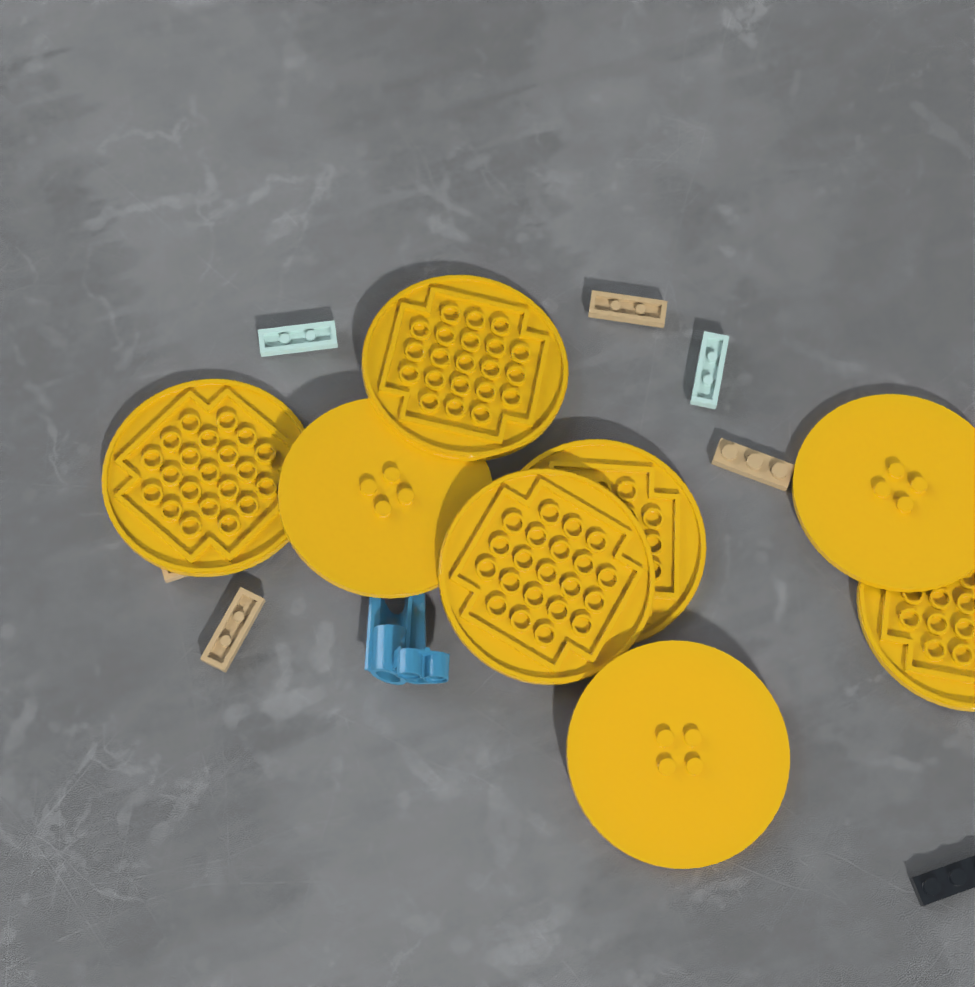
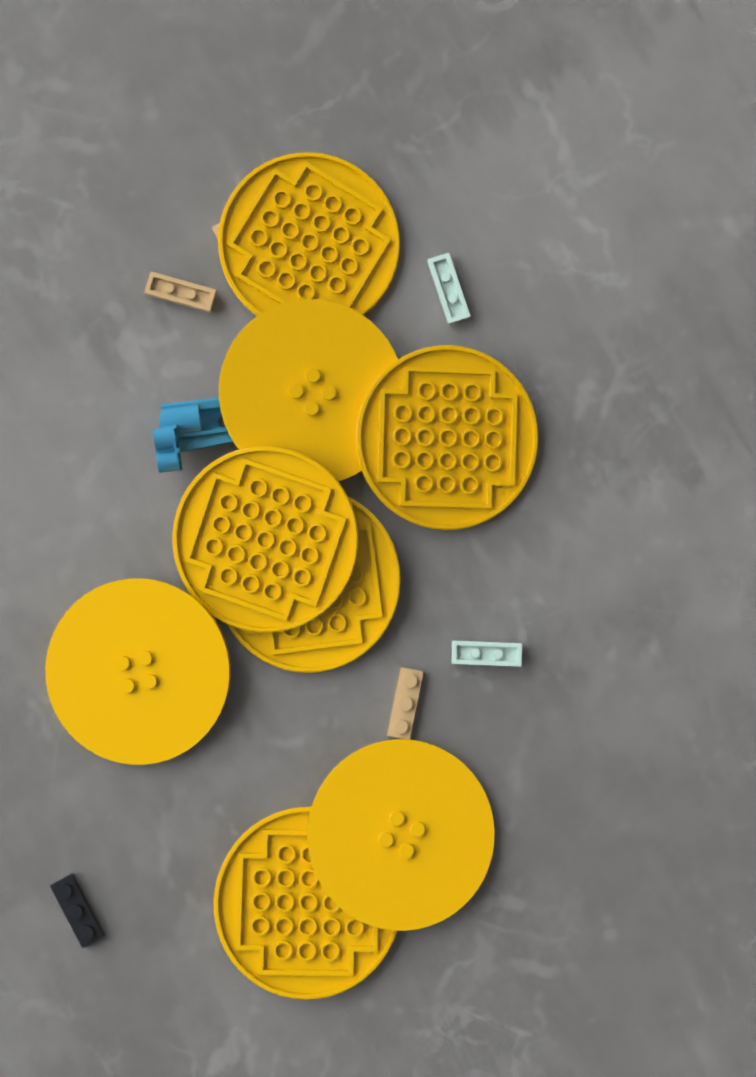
camera: 80 degrees right, 15 degrees up
tan plate [588,290,668,328] -> none

